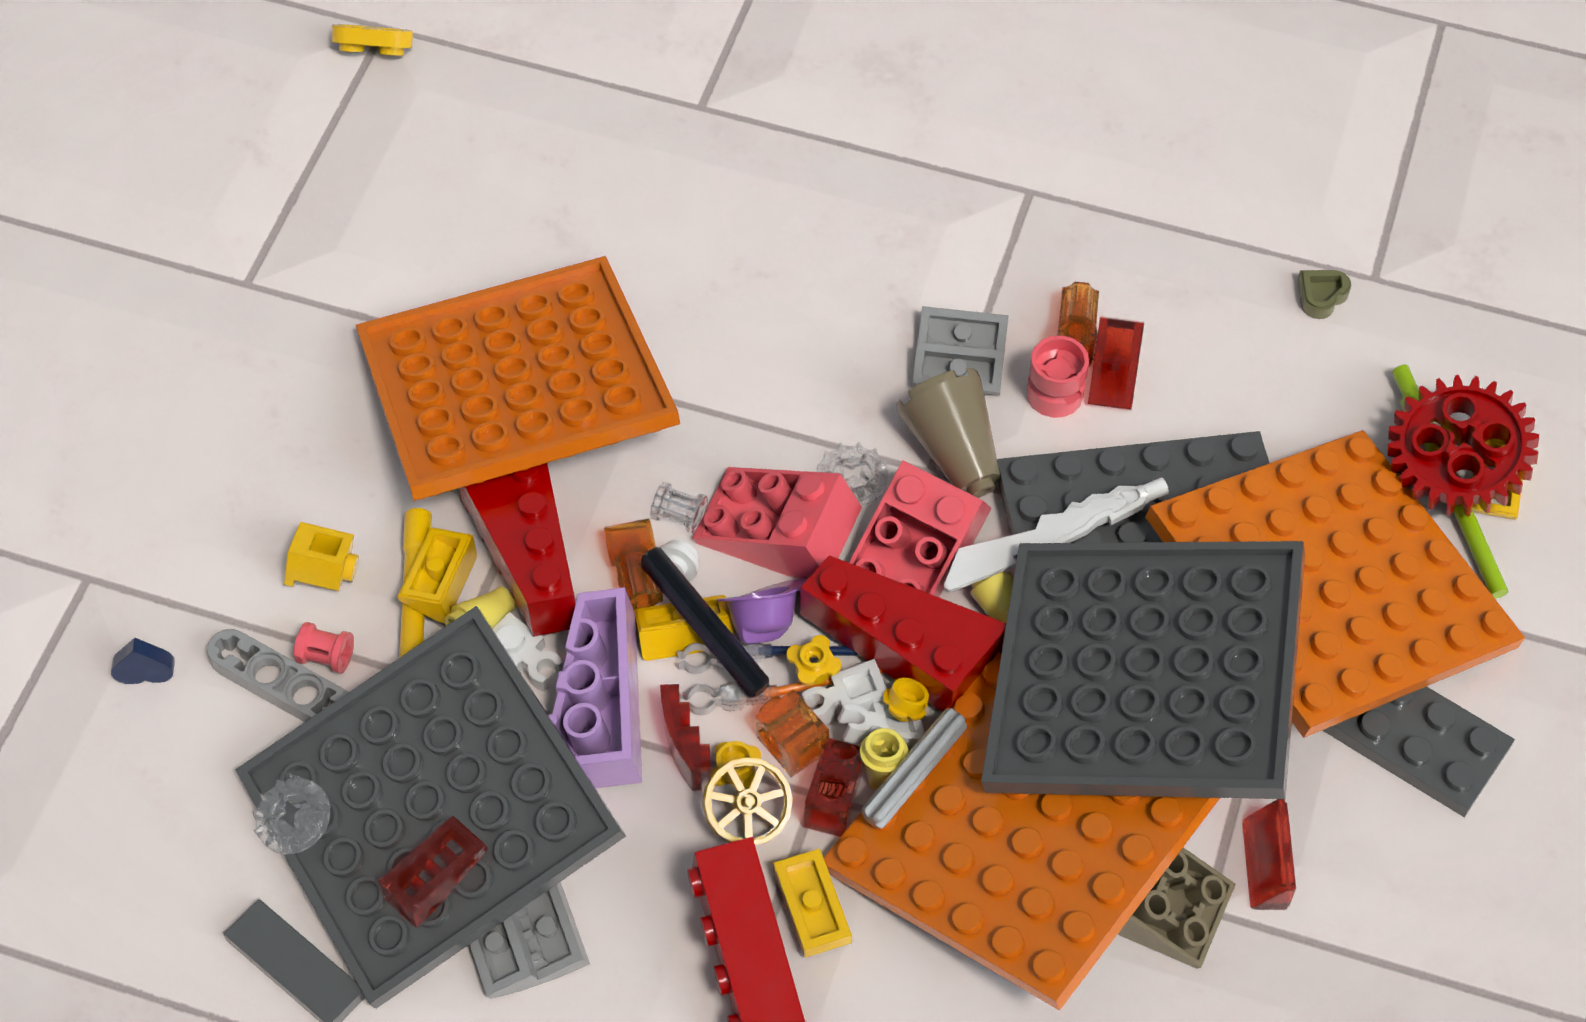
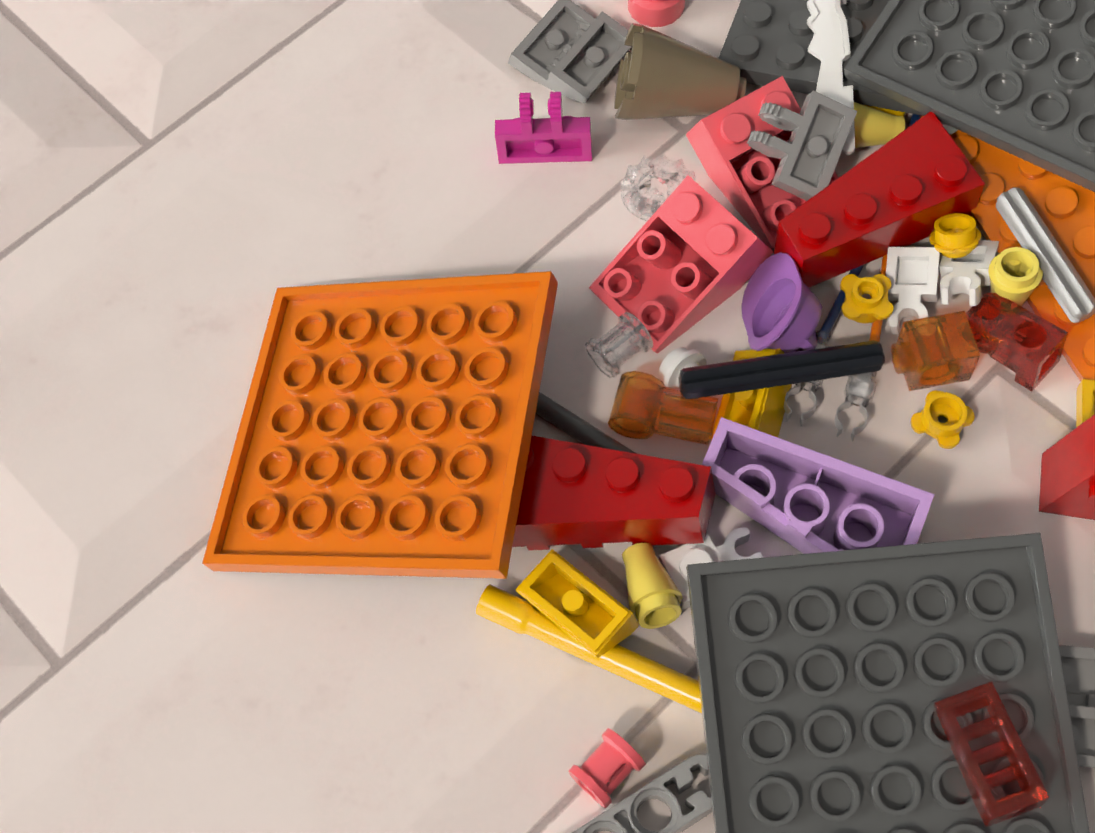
camera: 55 degrees left, 5 degrees up
yellow brick [284,521,359,591] -> none
clear red slope [660,684,711,791] -> none
wheel [702,757,793,845] -> none
none -> dark pink hinge [495,92,592,164]
none -> dark grey bar [536,392,637,454]
none -> light grey hinge [747,90,857,201]

